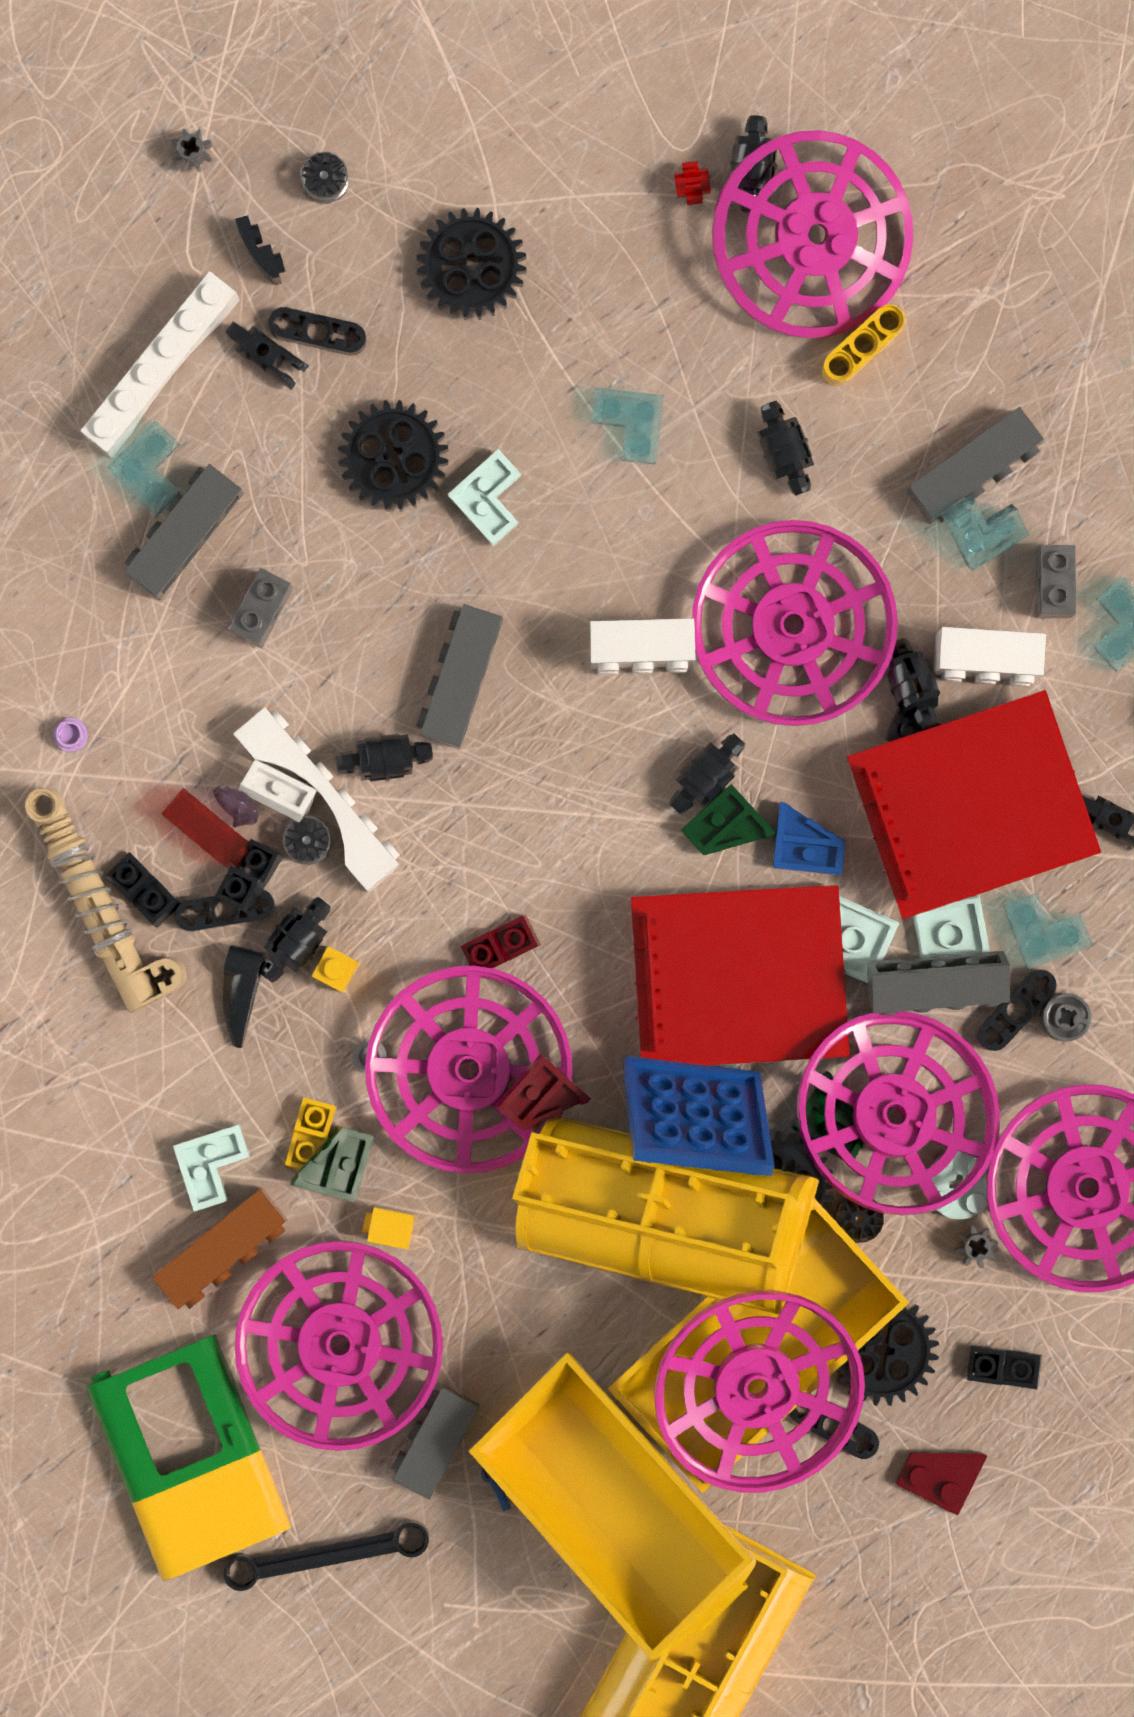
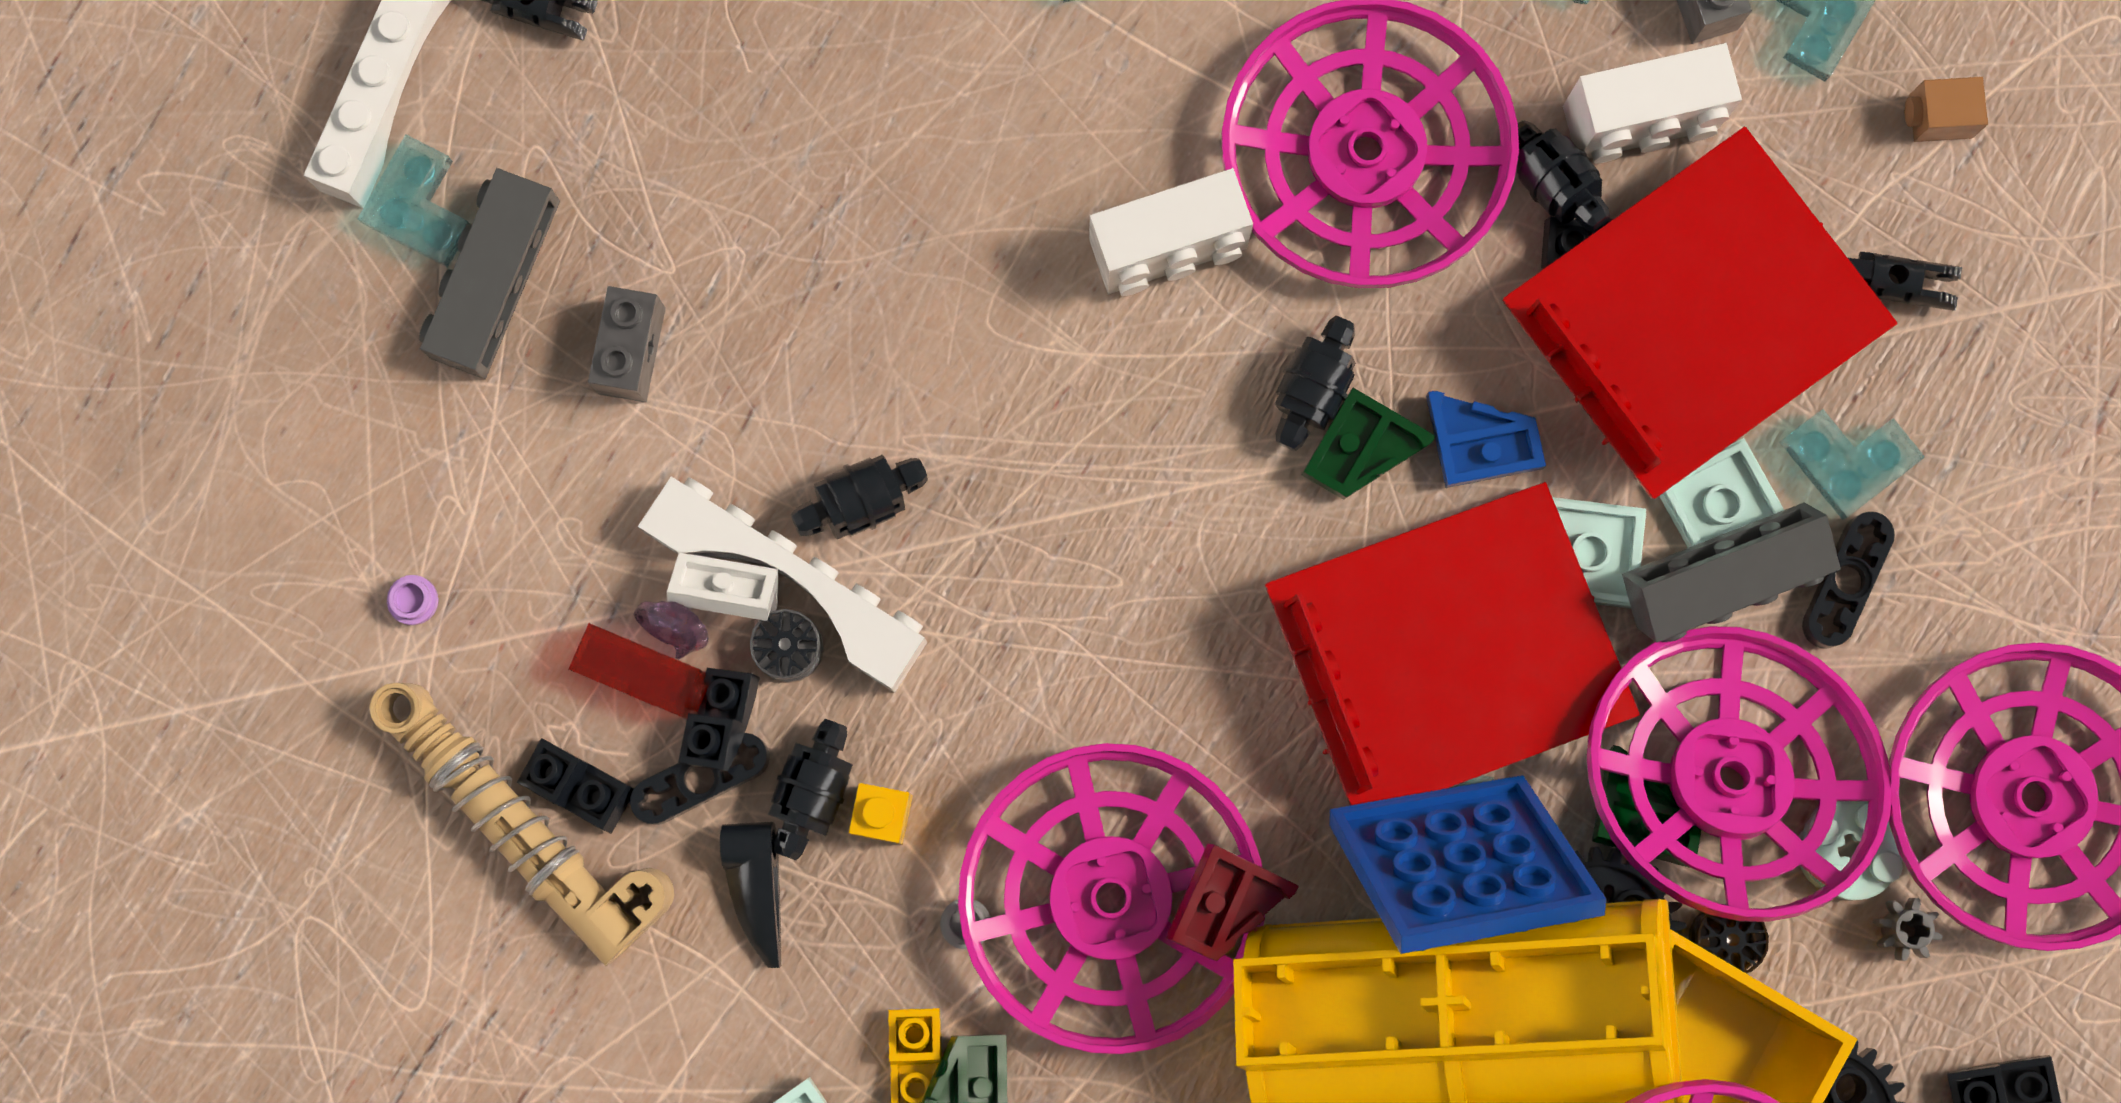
camera: 10 degrees left, 5 degrees down
black gear [338,400,449,512] -> none
dark grey brick [416,604,503,749] -> none
light aqua plate [447,449,521,547] -> none
dark red slope [460,914,541,968] -> none
flat silver wheel [1040,993,1091,1041] -> none

